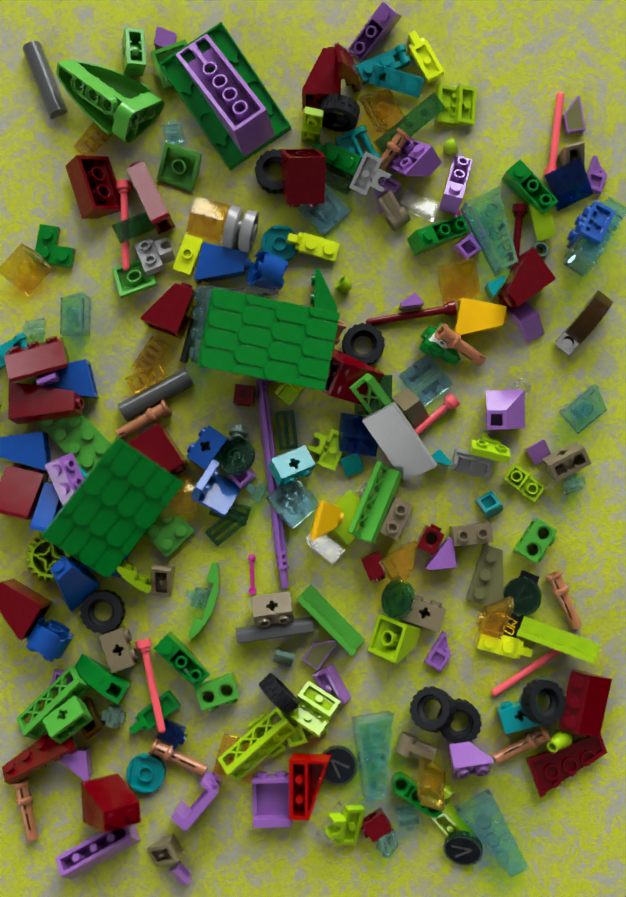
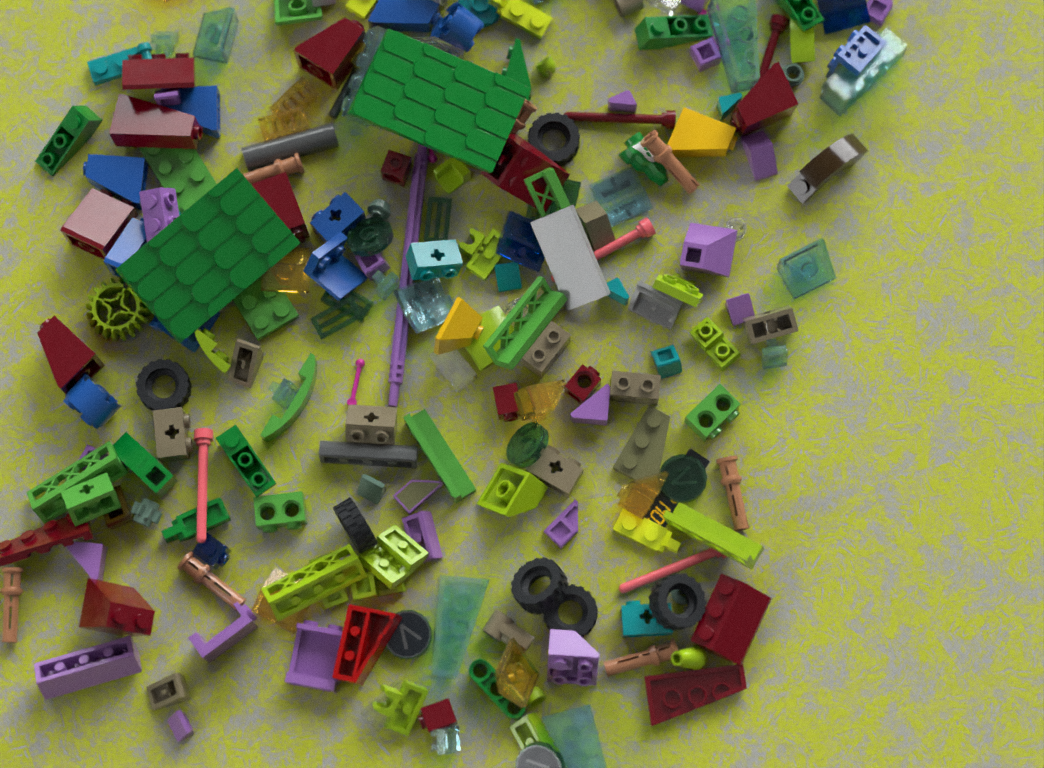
camera: 10 degrees right, 10 degrees down
blue slope [50,555,100,611] -> none
teal tile [126,753,166,793] -> none
clear light blue tile [396,805,419,831] -> none
clear yellow slope [437,257,481,303] -> none

